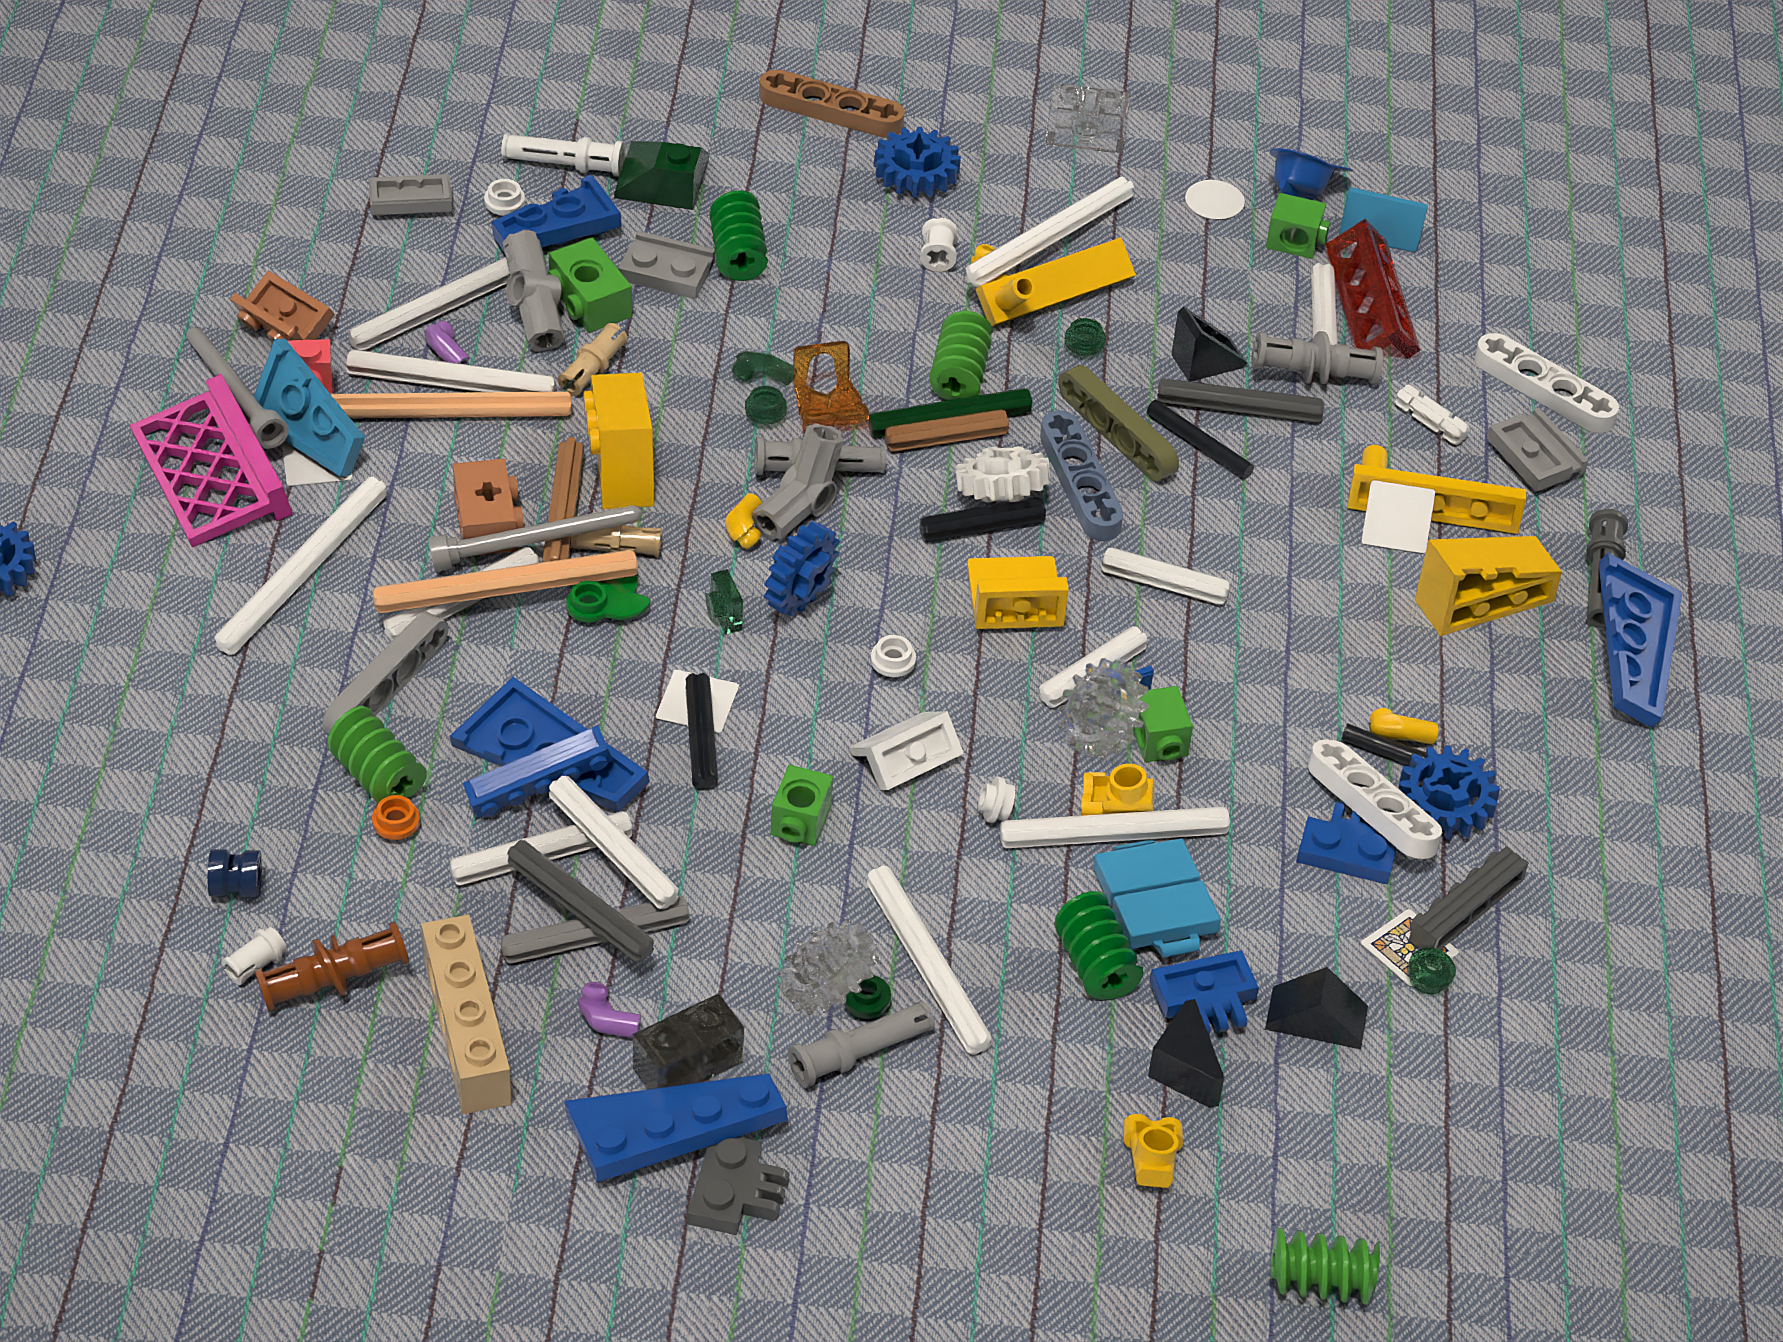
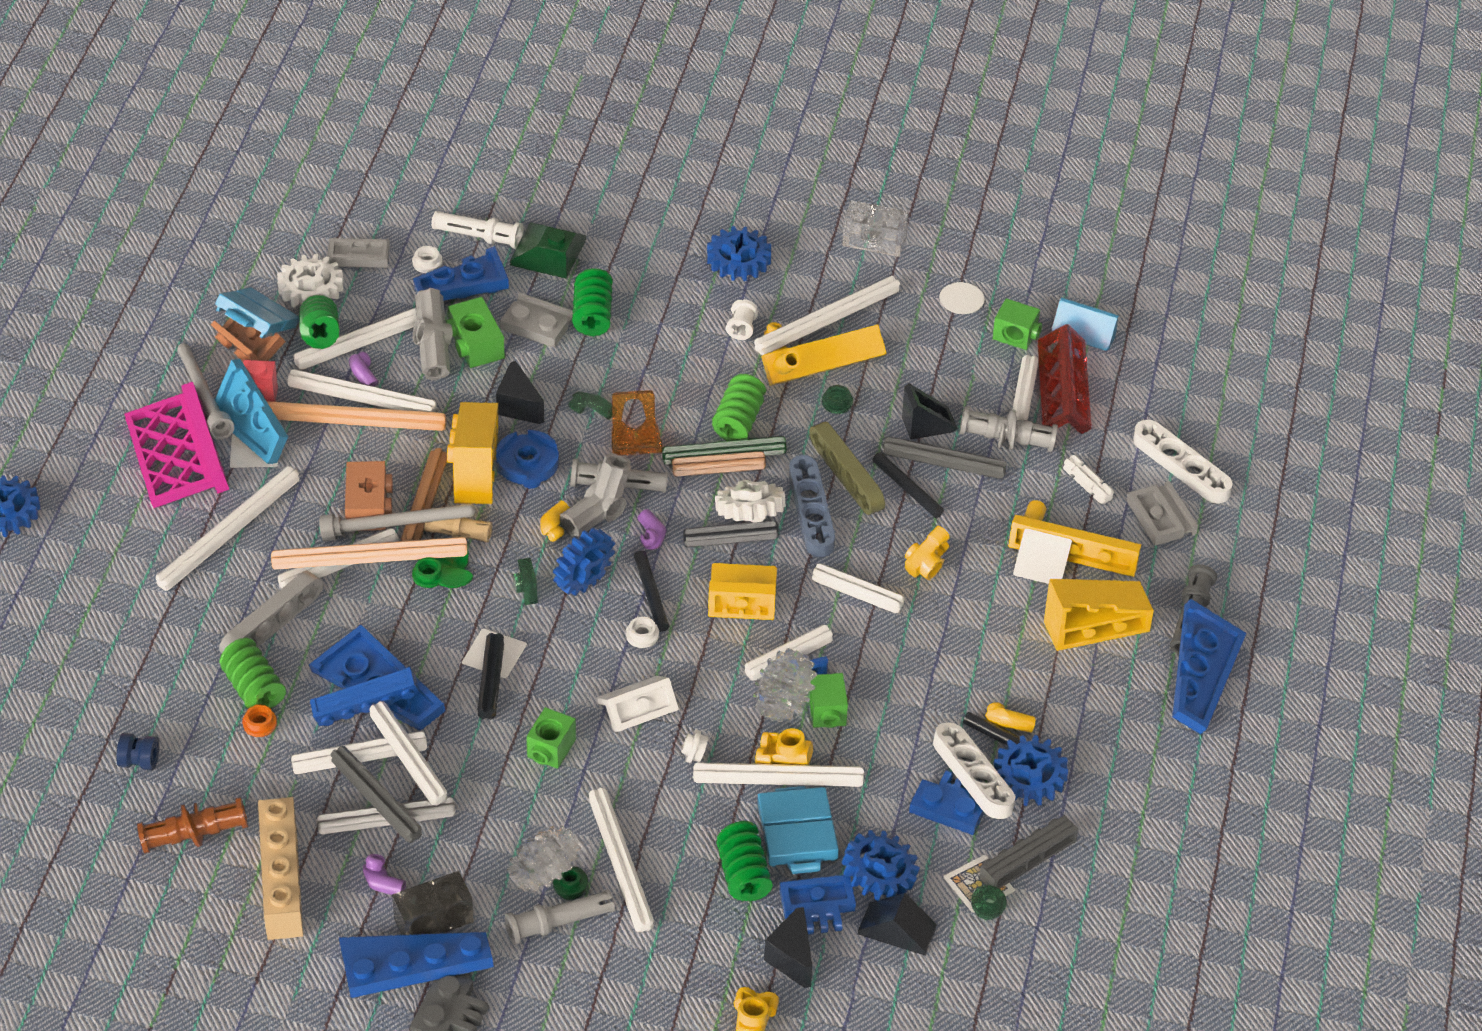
camera: 10 degrees right, 0 degrees up
white pin [221,927,287,985] -> none
tan pin [558,323,628,396] -> none
clear green plate [745,386,787,425] -> none
medium nougat beam [759,70,905,138] -> none
blue piece [1270,148,1353,200] -> none
none -> dark azure piece [215,287,299,339]
none -> white gear [277,254,344,307]
none -> green piece [299,295,340,349]
none -> black slope [496,361,545,424]
none -> blue plate [496,430,559,489]
none -> black bar [634,550,669,632]
none -> medium lavender arm [638,509,666,550]
none -> blue gear [842,830,920,901]
none -> yellow plate [905,526,950,580]

